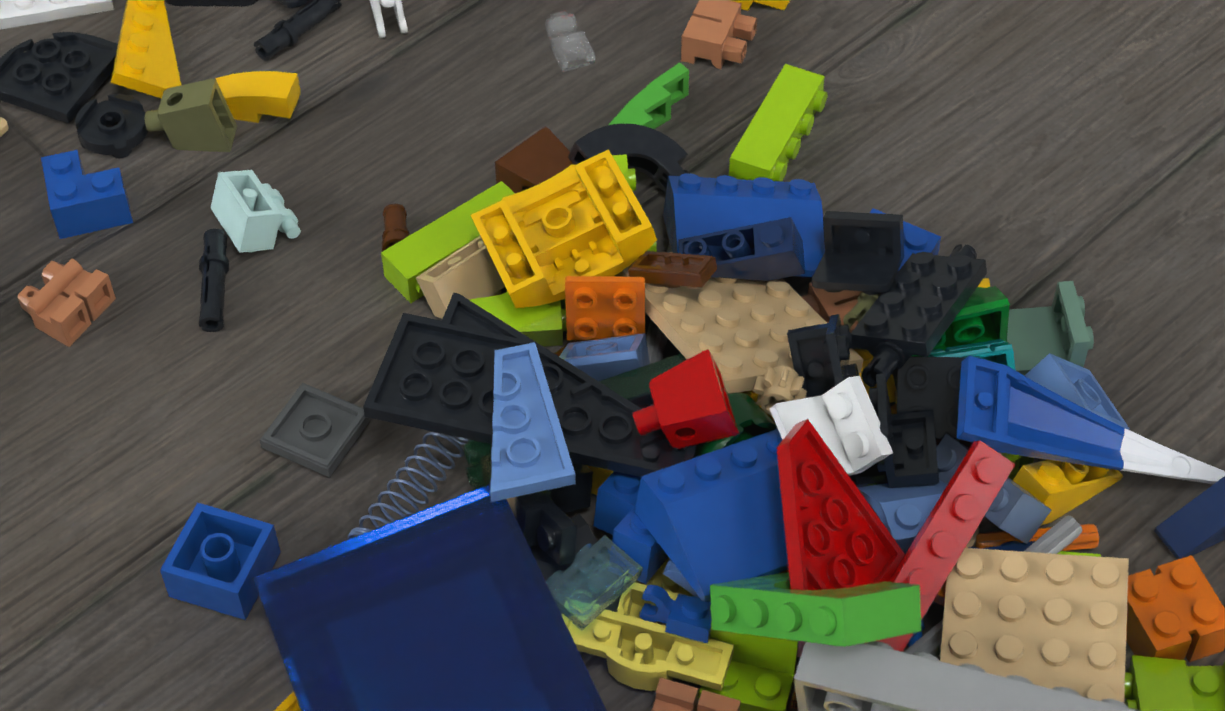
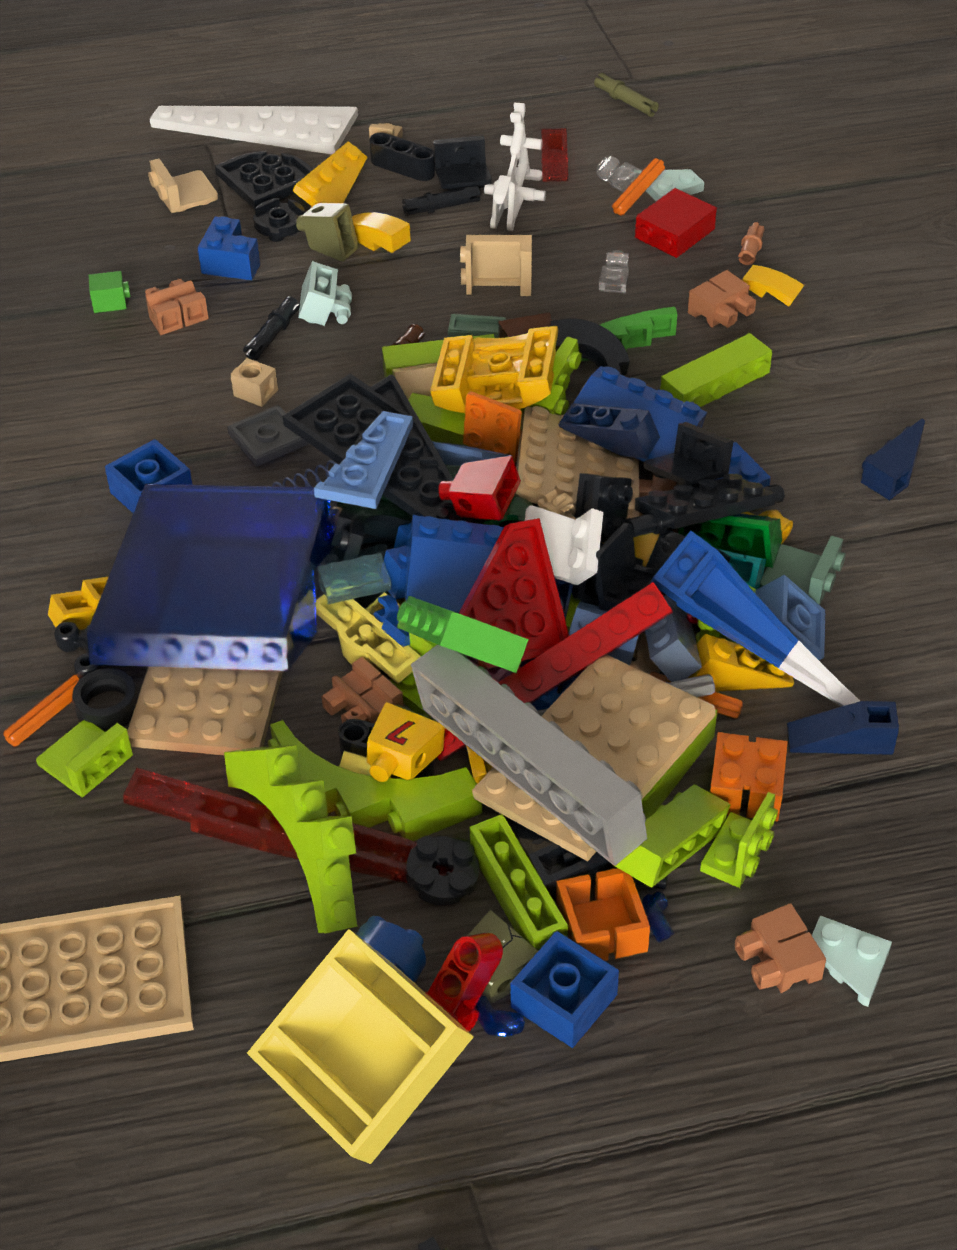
camera: 30 degrees right, 5 degrees down
reddish brown plate [628,251,717,288] -> none
none -> tan brick [231,358,278,407]
none -> sand green tile [448,314,506,338]
none -> tan panel [460,235,532,296]
none -> dark blue slope [861,419,925,501]

